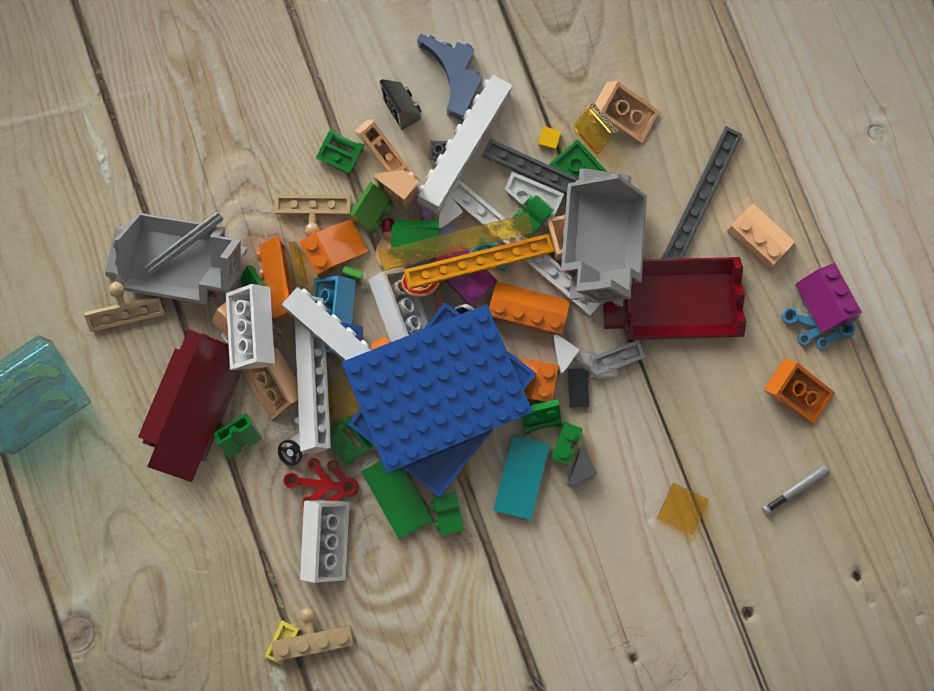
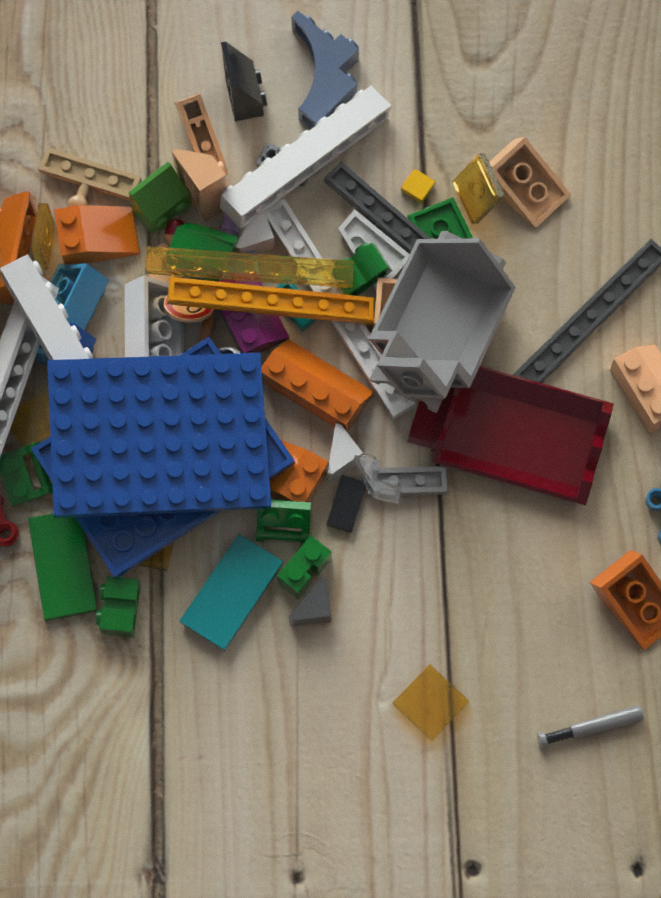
camera: 20 degrees right, 10 degrees down
green plate [316,129,365,175] -> none
bright green tile [342,266,363,285] -> none

